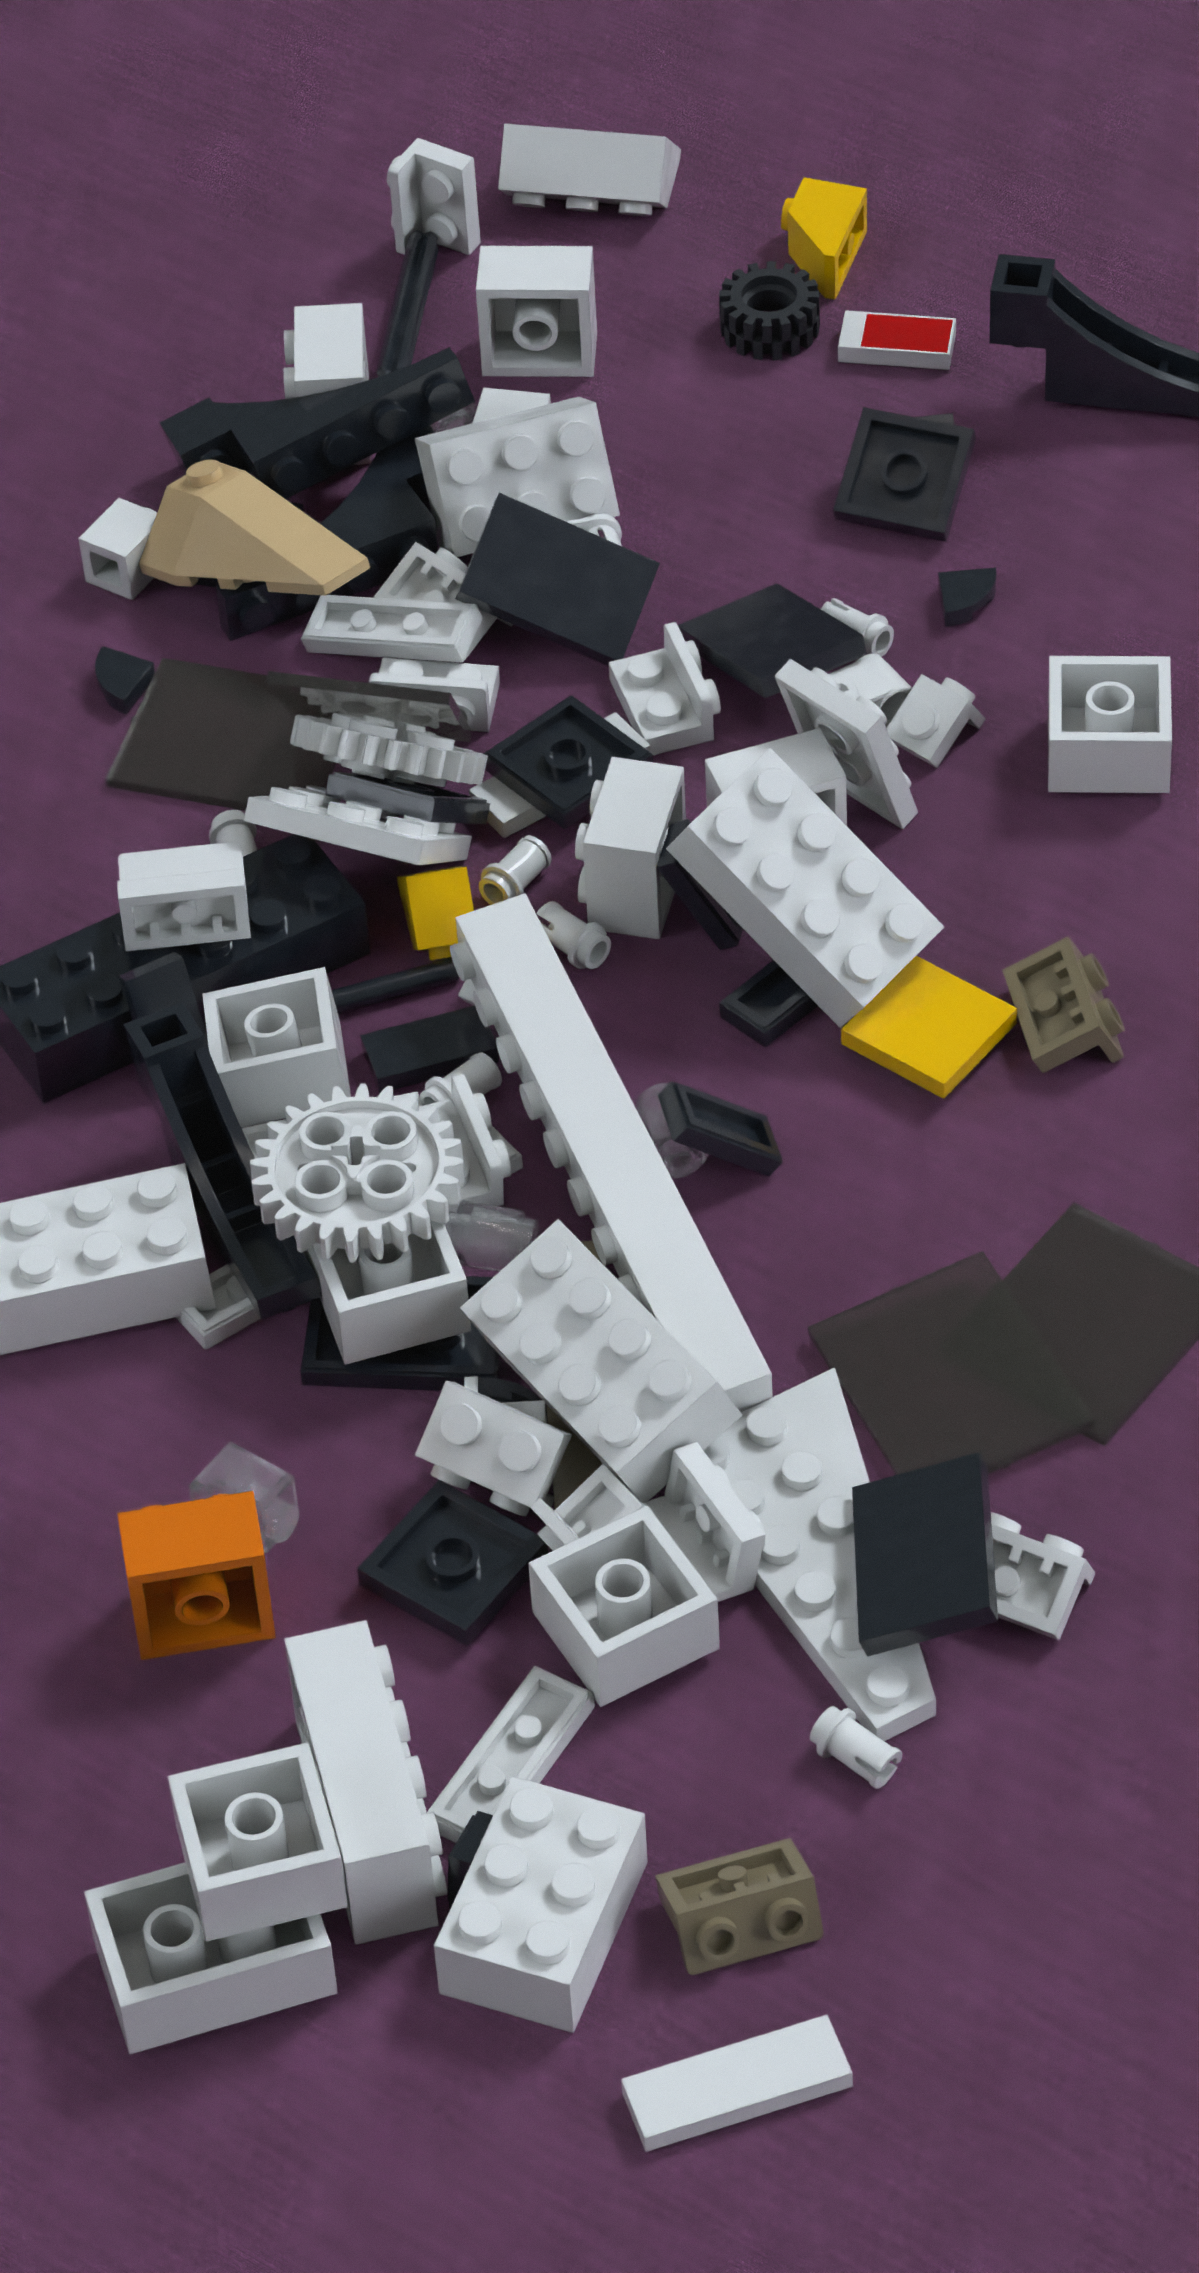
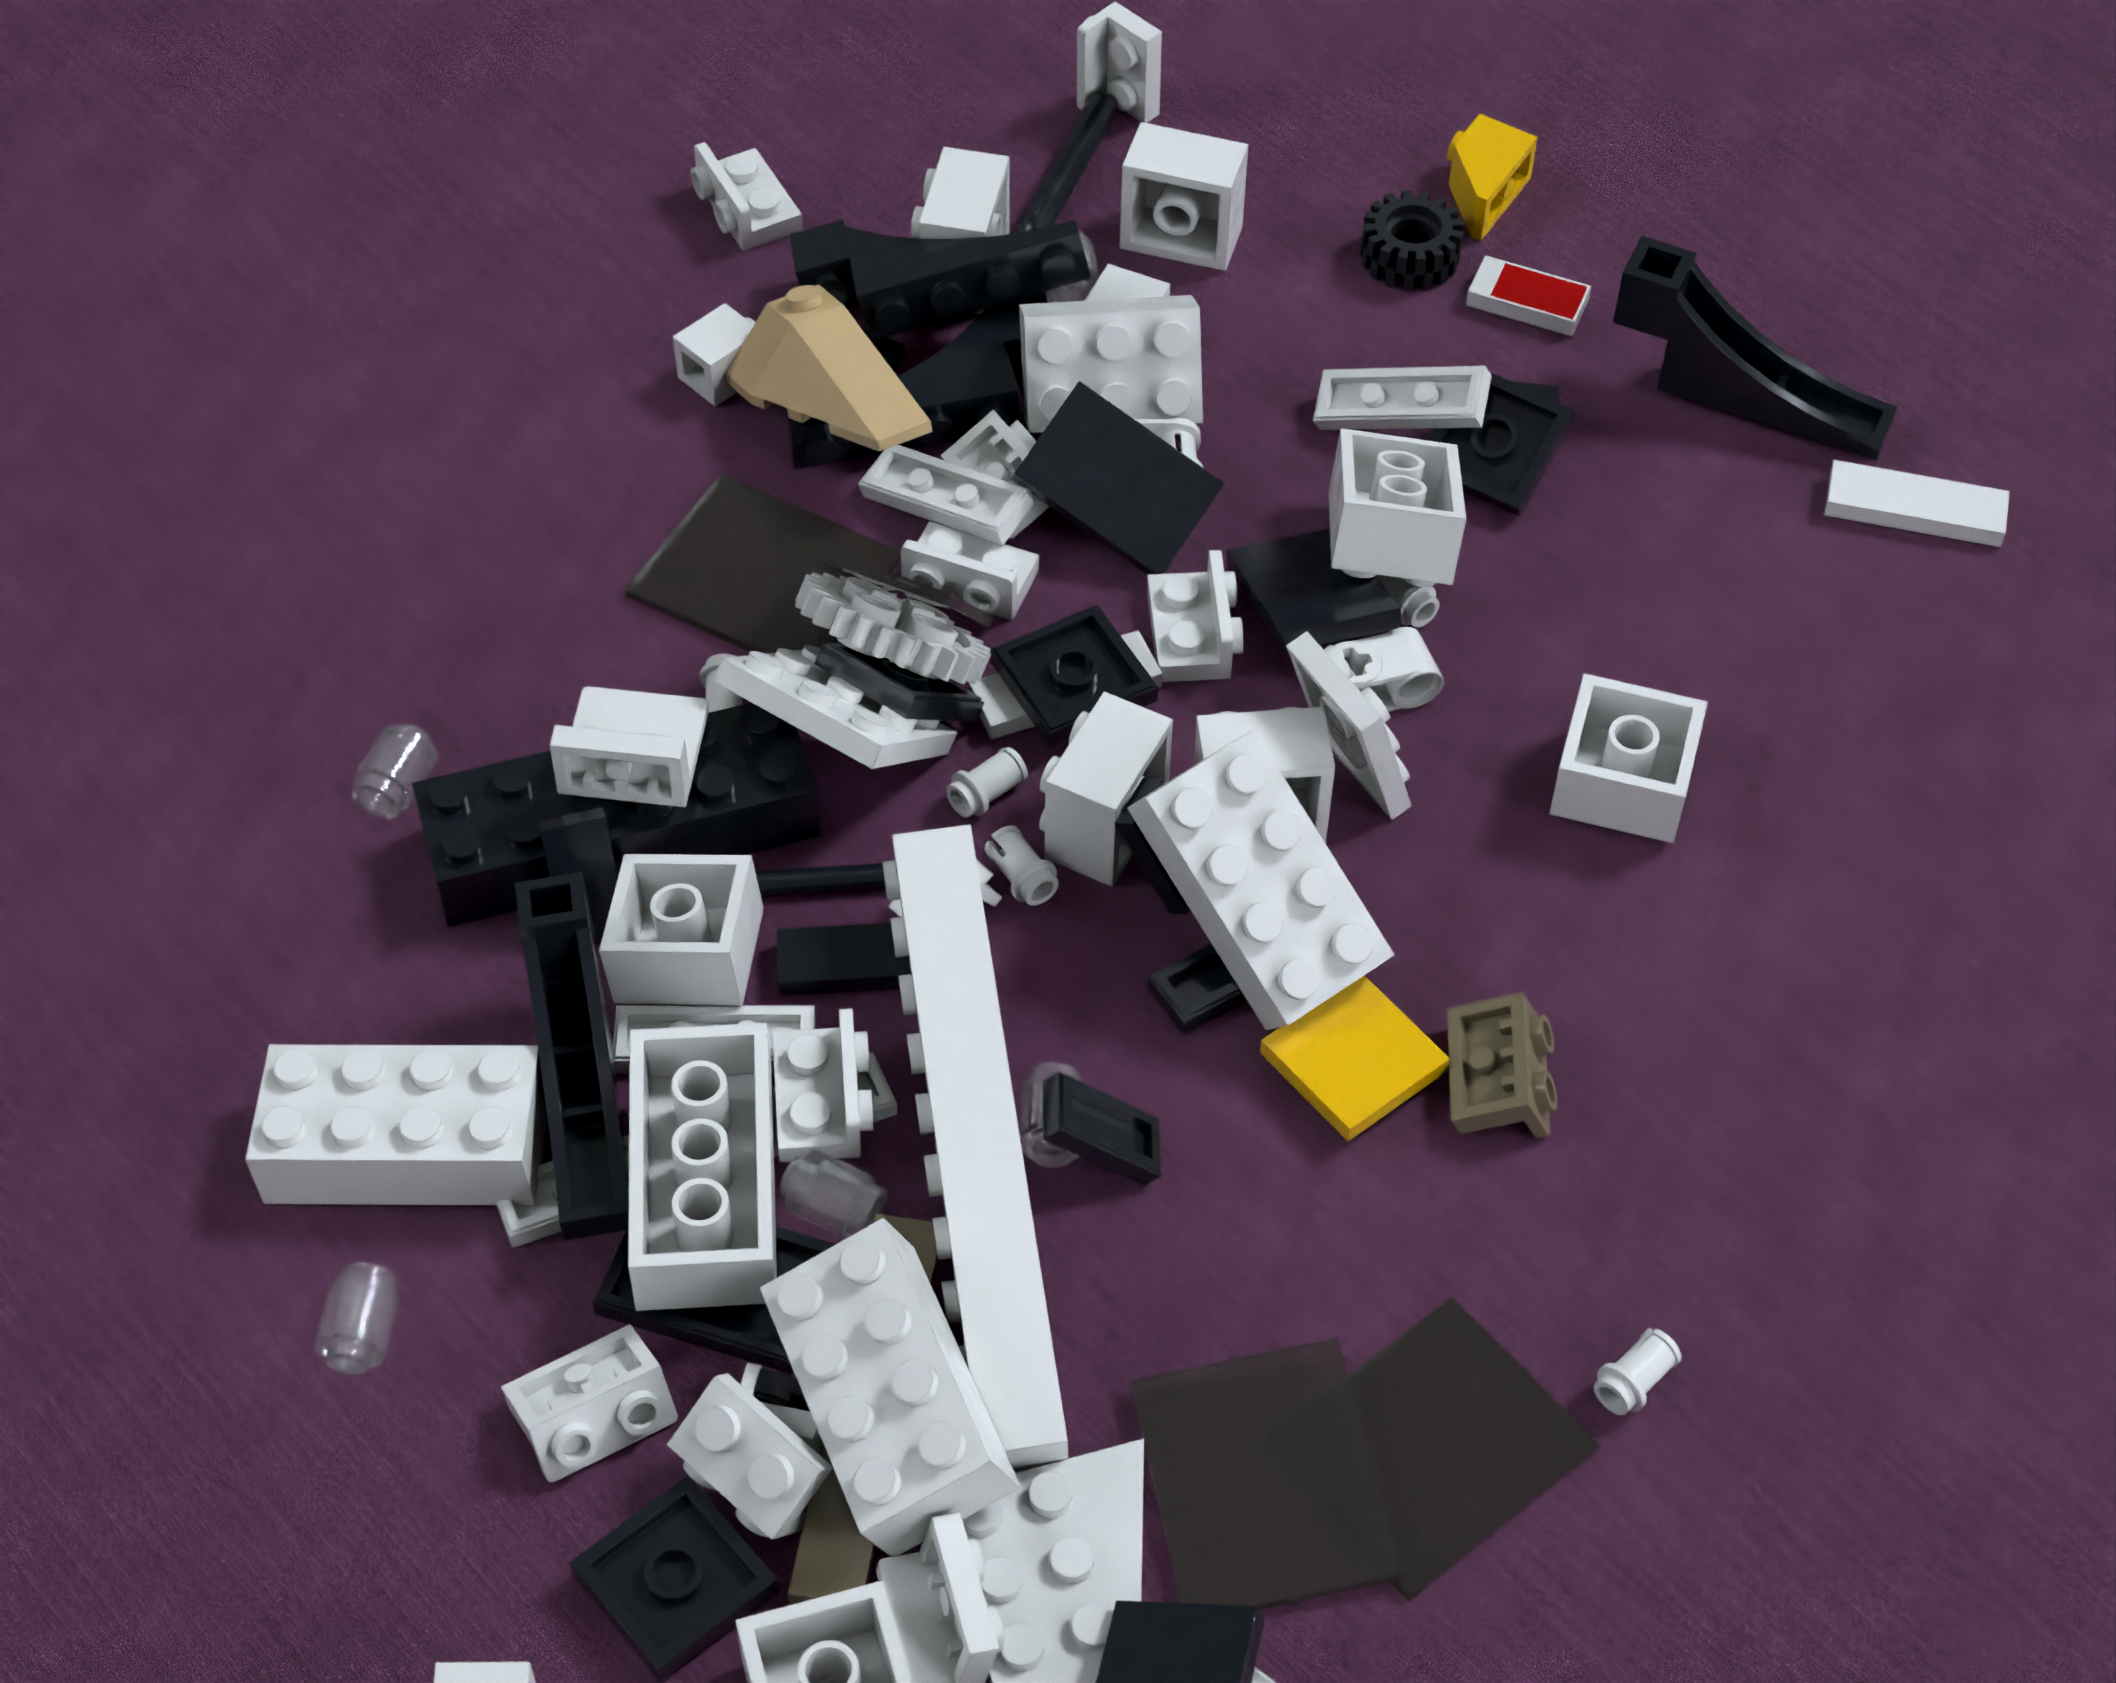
camera: 10 degrees right, 5 degrees up
black tile [95,646,156,714] -> none
orange brick [117,1491,276,1660] -> none
clear brick [189,1441,300,1553] -> none
white gear [250,1084,465,1262] -> none
yellow slope [397,866,474,960] -> none
white pin [420,1052,502,1106] -> none
white slope [498,124,681,216] -> none
white bracket [531,1464,645,1551] -> none
white bracket [886,674,986,768] -> none
black tile [938,567,997,627] -> none
none -> clear brick [314,1263,400,1374]
none -> white bracket [501,1324,678,1482]
none -> white bracket [690,142,803,251]
none -> white tile [1313,366,1492,430]
none -> white brick [1328,428,1466,587]

